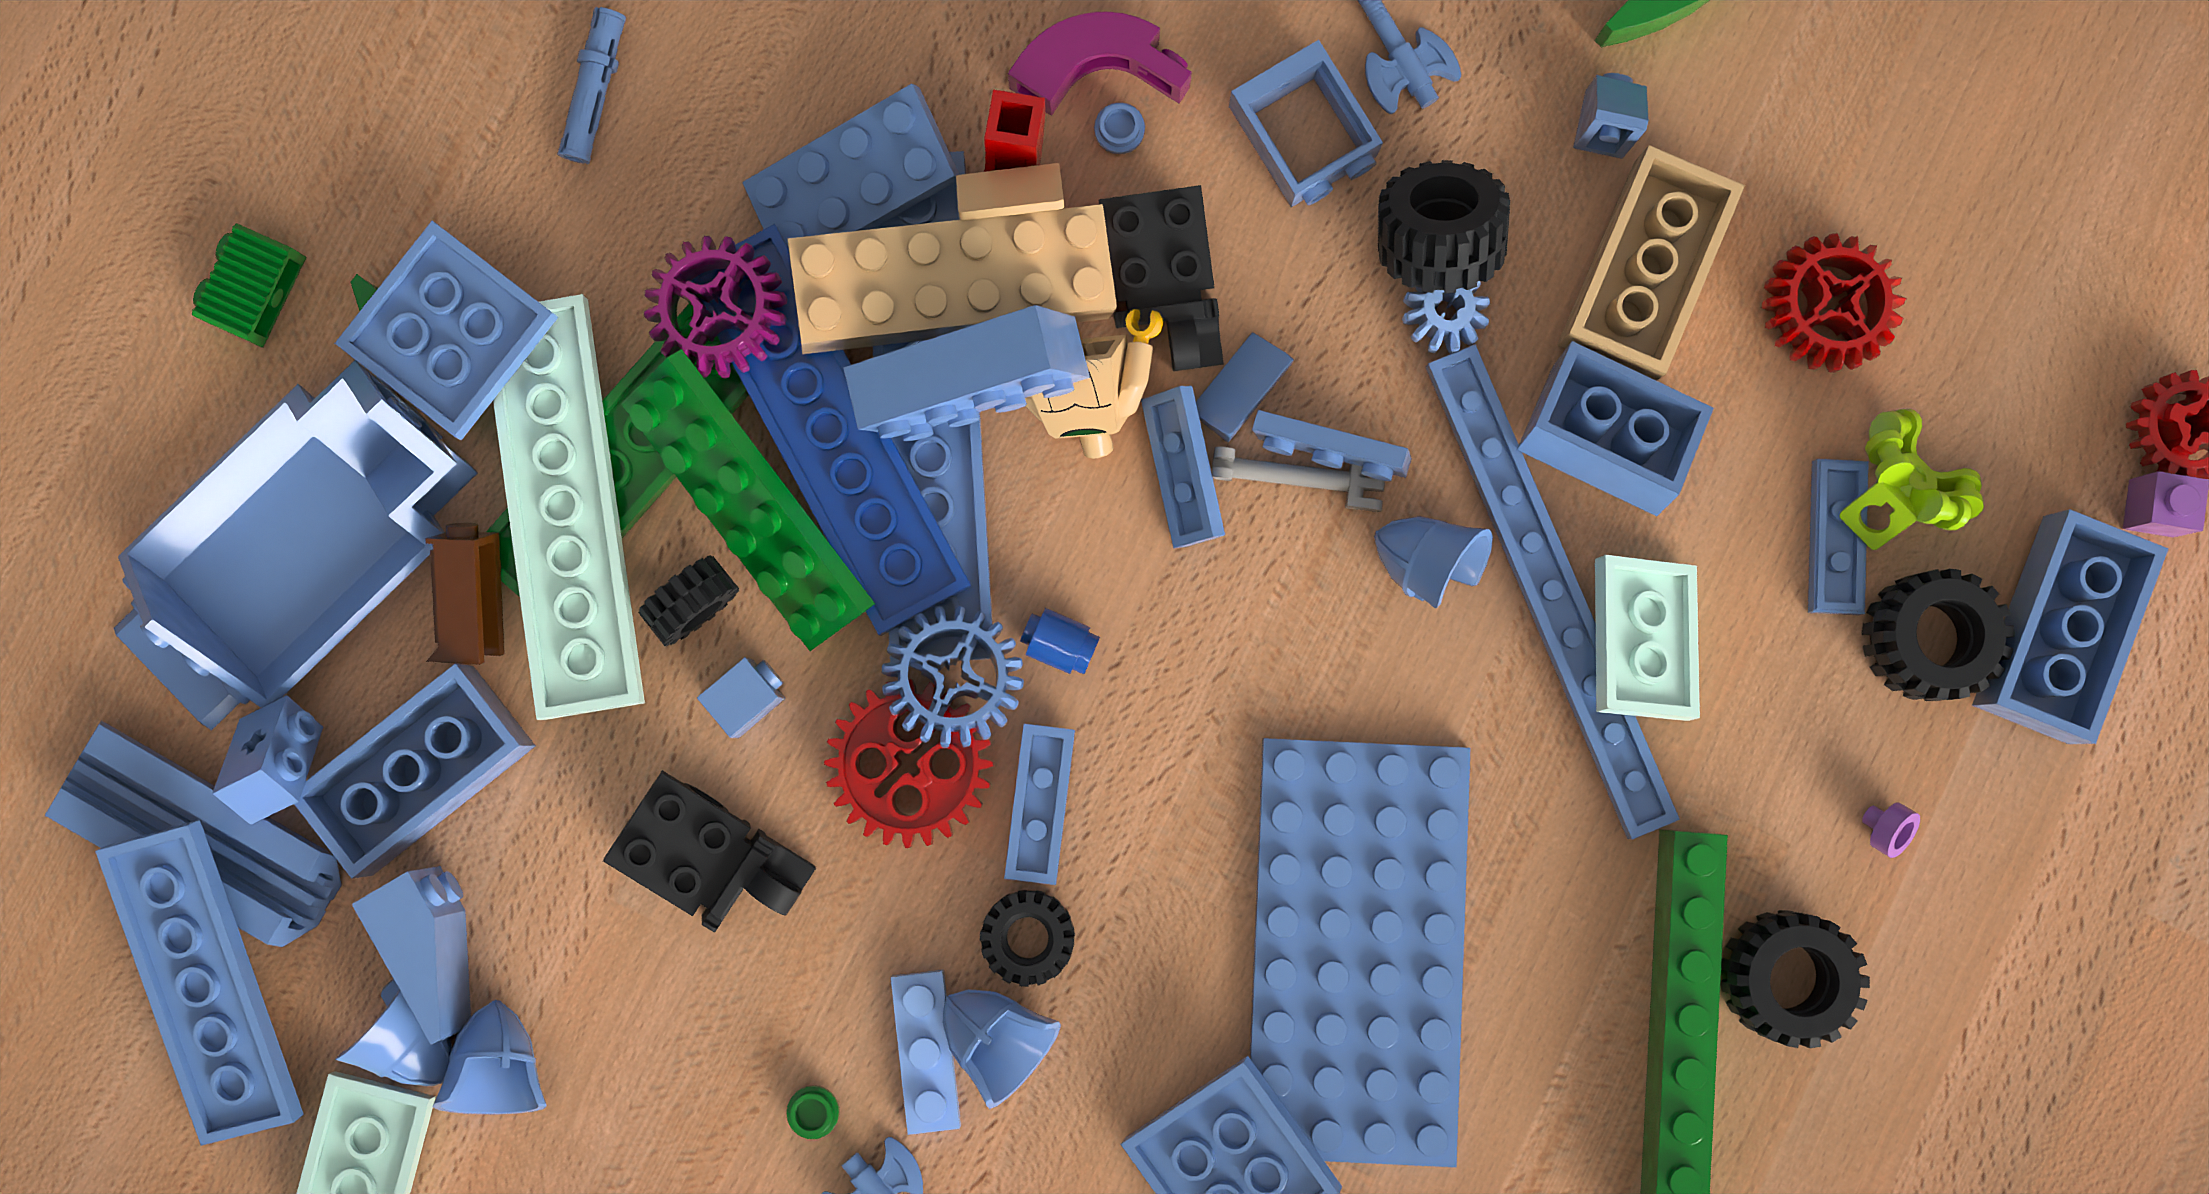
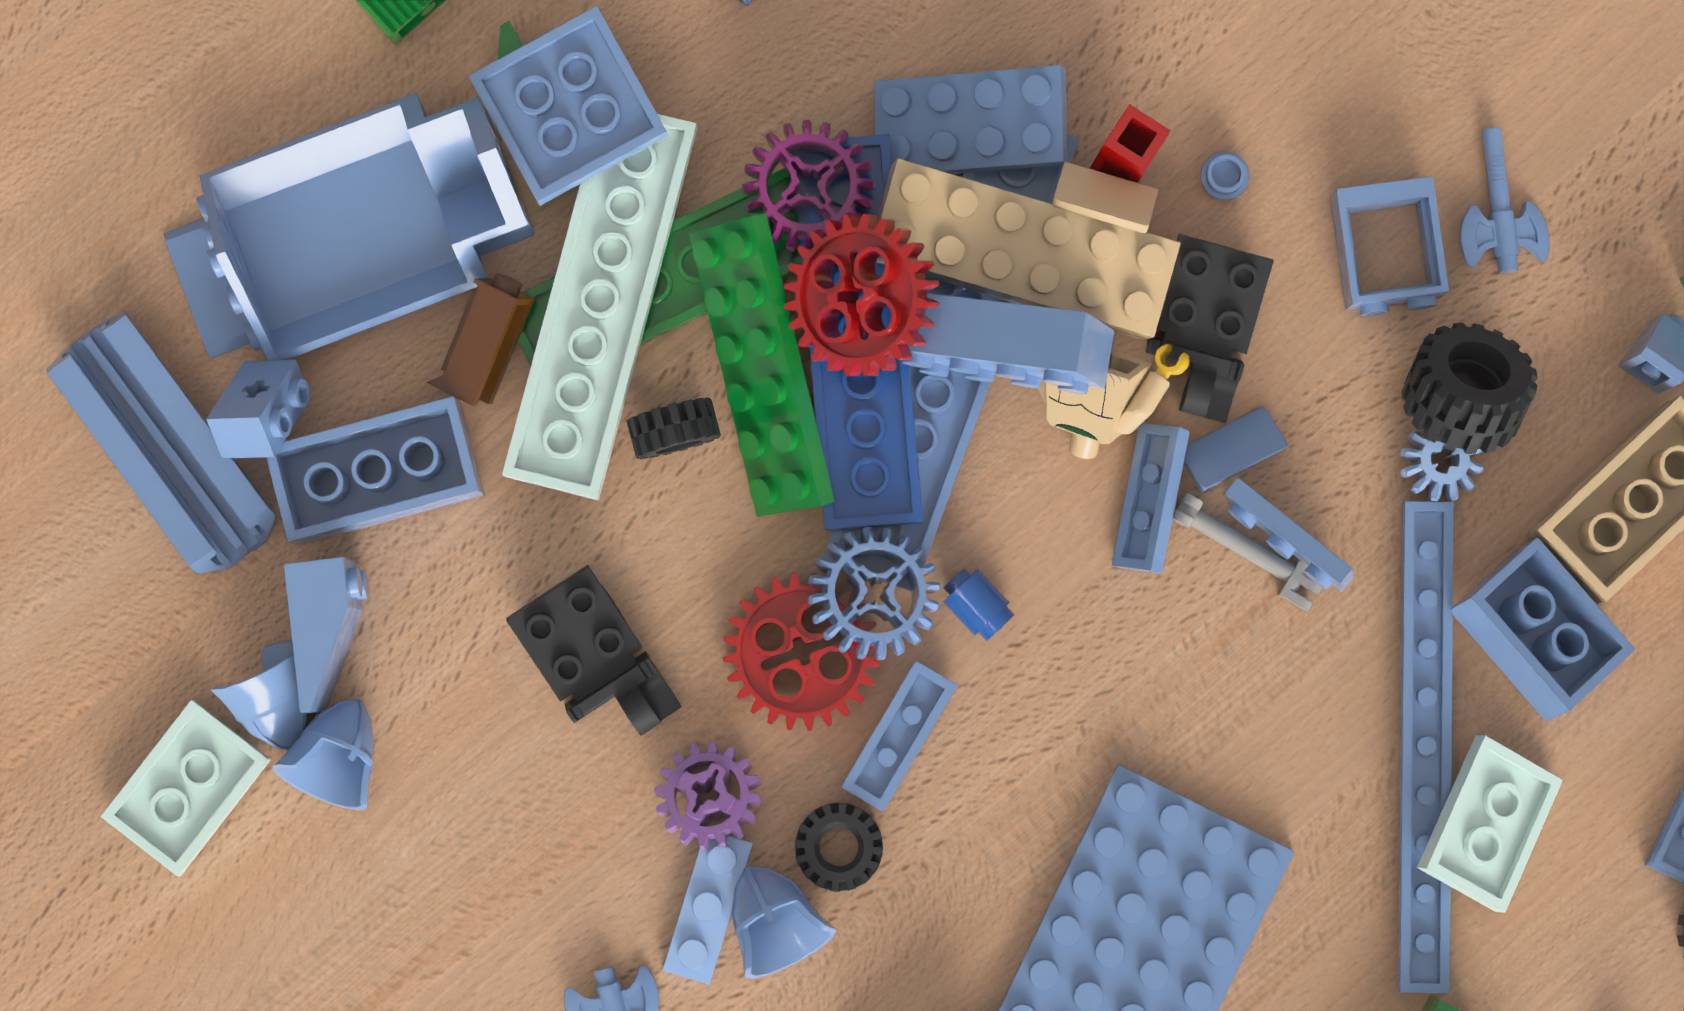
camera: 25 degrees right, 0 degrees up
medium blue plate [95,820,304,1146] -> none
medium blue brick [697,657,786,738] -> none
green plate [787,1085,840,1139] -> none
magenta arch [1007,12,1192,116] -> none
medium blue helmet [1374,516,1493,608] -> none
none -> medium lavender gear [654,741,762,851]
none -> red gear [784,214,939,376]

